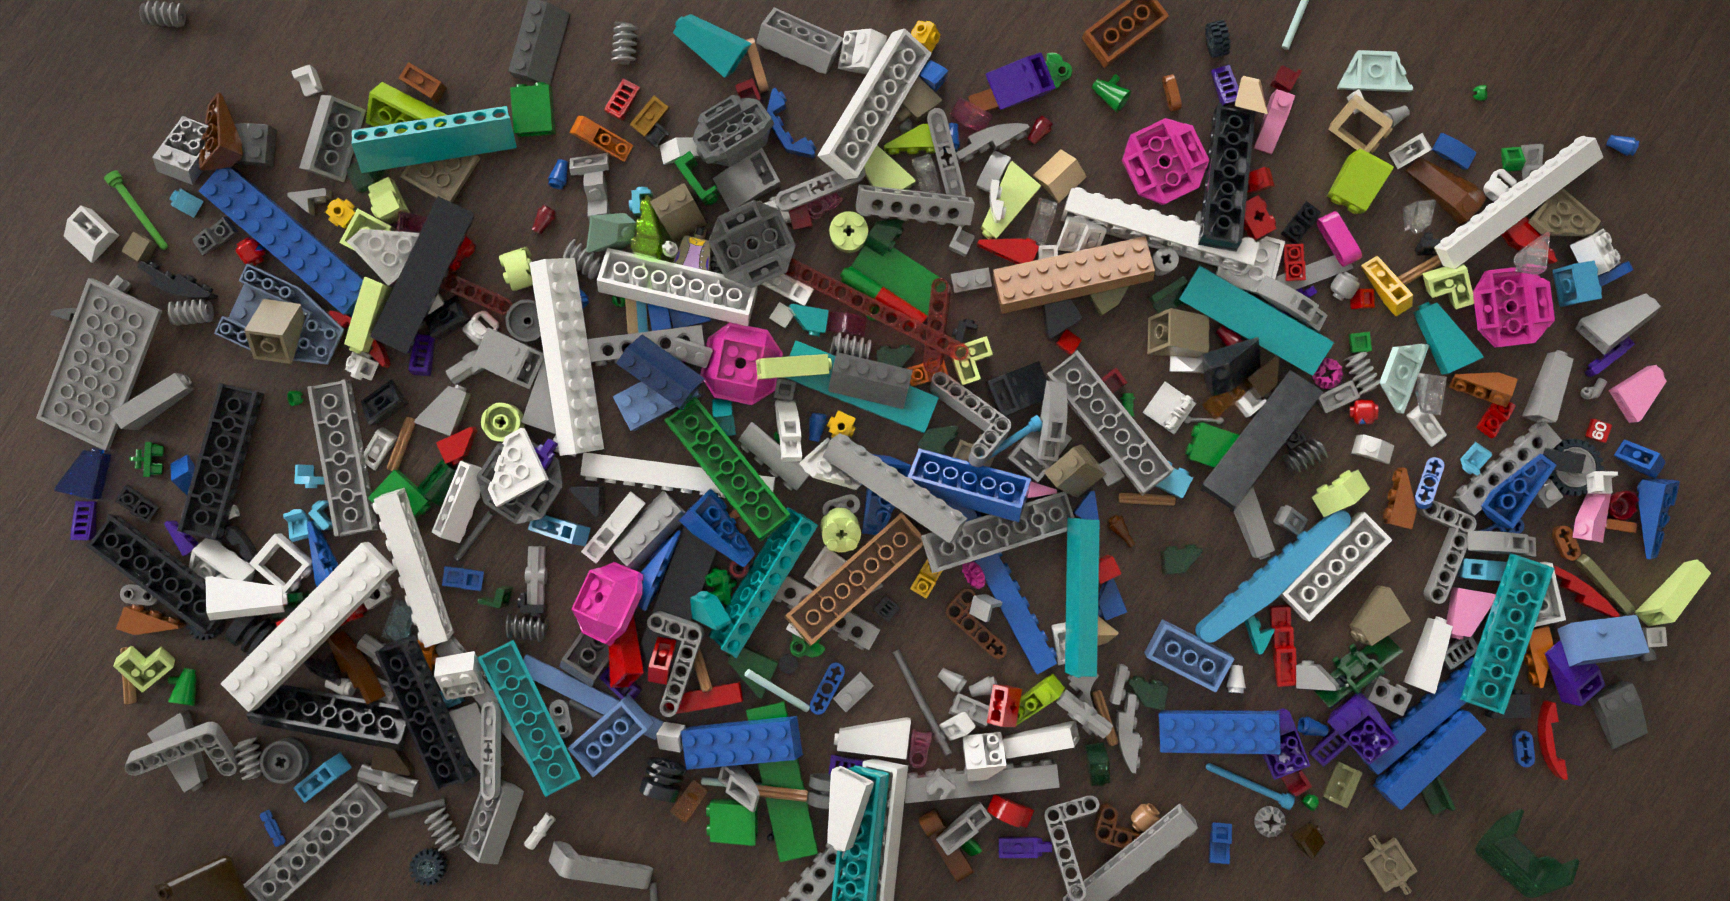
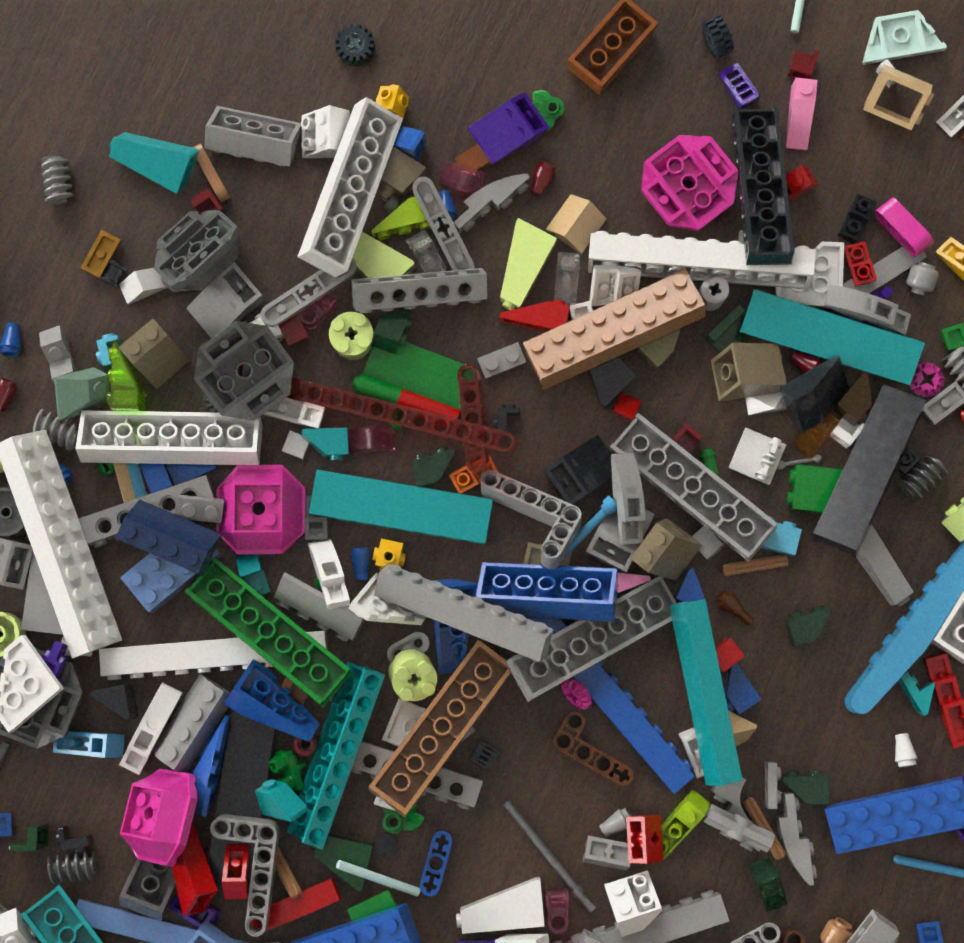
camera: 10 degrees left, 5 degrees down
light grey piece [525,546,547,605] -> none
orange slope [569,116,633,162] -> none
light grey plate [569,153,609,175] -> none
red slope [604,78,640,121] -> none
white axle [662,241,678,258] -> none
torso [673,227,712,272] -> none
green panel [674,151,720,206] -> none
yellowish green slope [756,354,832,380] -> none
blue slope [767,88,817,159] -> none
dark grey slope [828,352,913,409] -> none
light grey piece [830,332,872,359] -> none
light grey plate [833,671,874,712] -> none
yellow slope [910,558,943,599] -> none
clear green slope [917,425,959,455] -> none
light grey cone [937,667,967,693] -> none
white slope [939,712,975,741] -> none
light grey panel [948,226,975,257] -> none
yellowish green brick [949,336,993,386] -> none
light grey panel [969,594,1002,622] -> none
light grey slope [976,150,1011,193] -> none
white slope [989,179,1006,223] -> none
white slope [1002,721,1080,759] -> none
green piece [1092,75,1131,113] -> none
medium blue brick [1144,619,1234,692] -> none
dark orange beam [1162,74,1182,112] -> none
tan slope [1235,76,1268,114] -> none
red brick [1244,195,1277,240] -> none
light grey slope [1273,505,1308,536] -> none
lime slope [1327,148,1394,214] -> none
red slope [1350,289,1375,309] -> none
light grey cone [1382,105,1410,128] -> none

